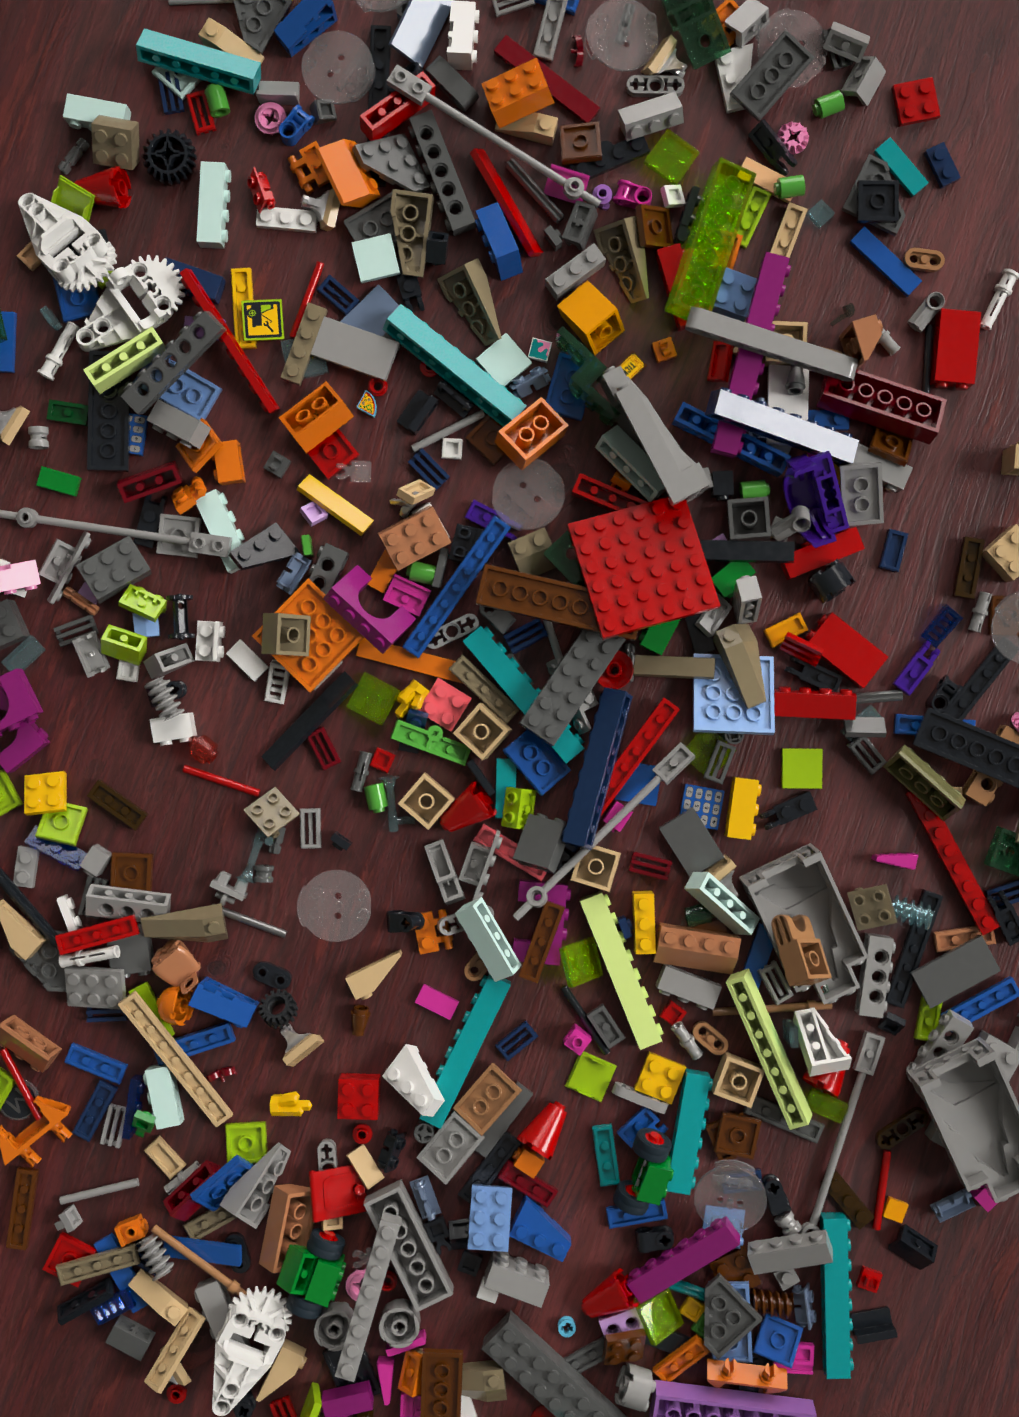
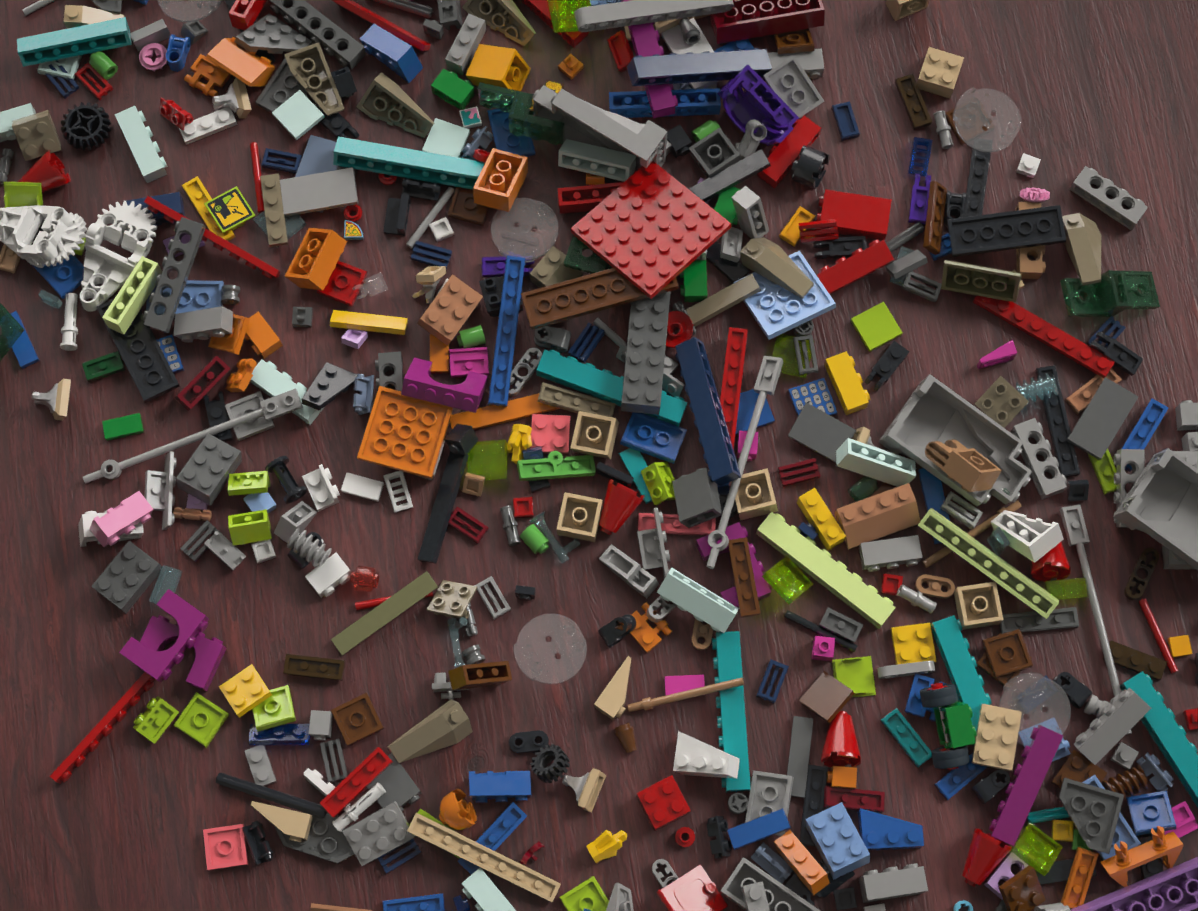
camera: 25 degrees left, 15 degrees down
light grey wheel [28,426,49,449] -> none
light grey brick [85,884,171,922] -> none
nougat piece [151,939,201,995] -> none
flat silver bar [212,903,287,938] -> none
dark tan slope [261,613,311,656] -> none
bright green tile [301,534,314,557] -> none
tan tile [346,1144,385,1190] -> none
dark grey tile [432,548,449,589] -> none
medium nougat plate [453,1063,522,1136] -> none
none -> dark grey wheel [221,285,241,305]
none -> olive tile [331,571,438,655]
none -> green brick [431,68,475,110]
none -> black brick [445,424,478,455]
none -> reddish brown brick [448,661,512,690]
none -> medium nougat tile [462,473,485,497]
none -> red tile [473,149,490,163]
none -> medium nougat bar [628,678,744,712]
none -> blue tile [727,809,791,850]
none -> orange brick [774,830,830,895]
none -> tile [799,671,855,723]
none -> reddish brown tile [923,180,947,255]
none -> tan plate [971,704,1022,771]

